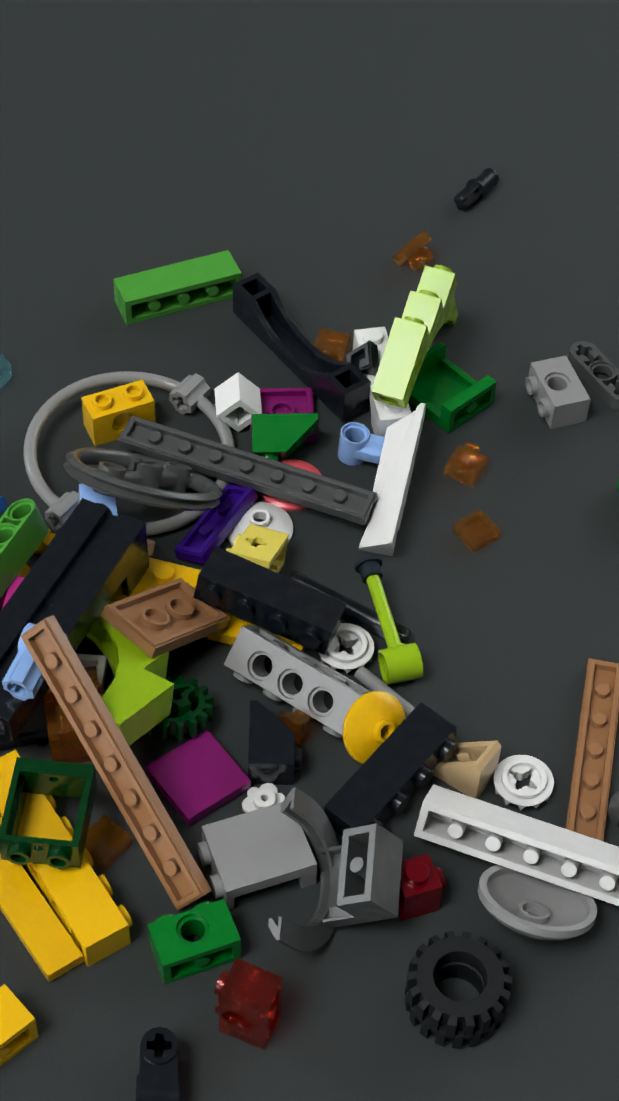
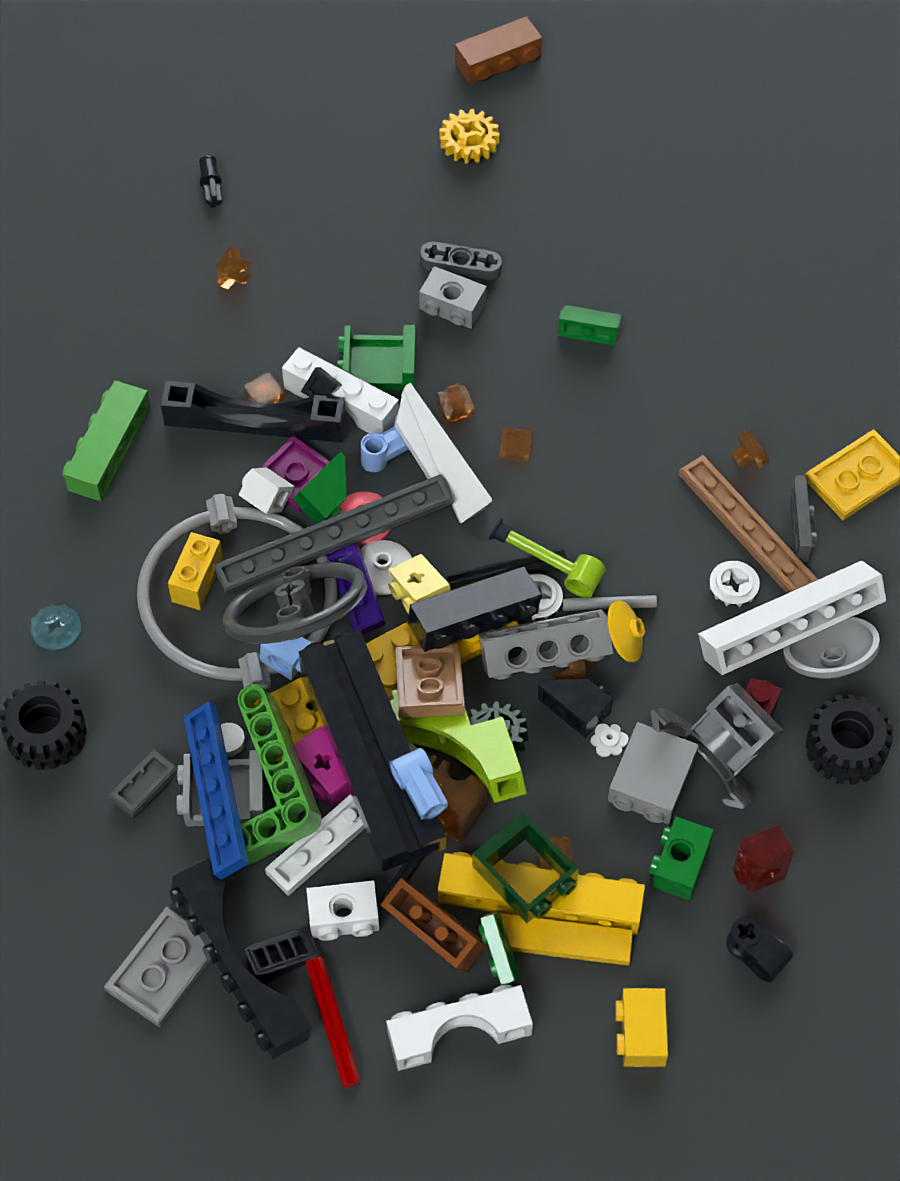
camera: 45 degrees left, 10 degrees up
medium nougat tile [20,615,212,910] -> none
magenta tile [145,730,251,826] -> none
black brick [324,702,458,836] -> none
arch [371,265,458,409] -> none
tan slope [433,740,502,799] -> none

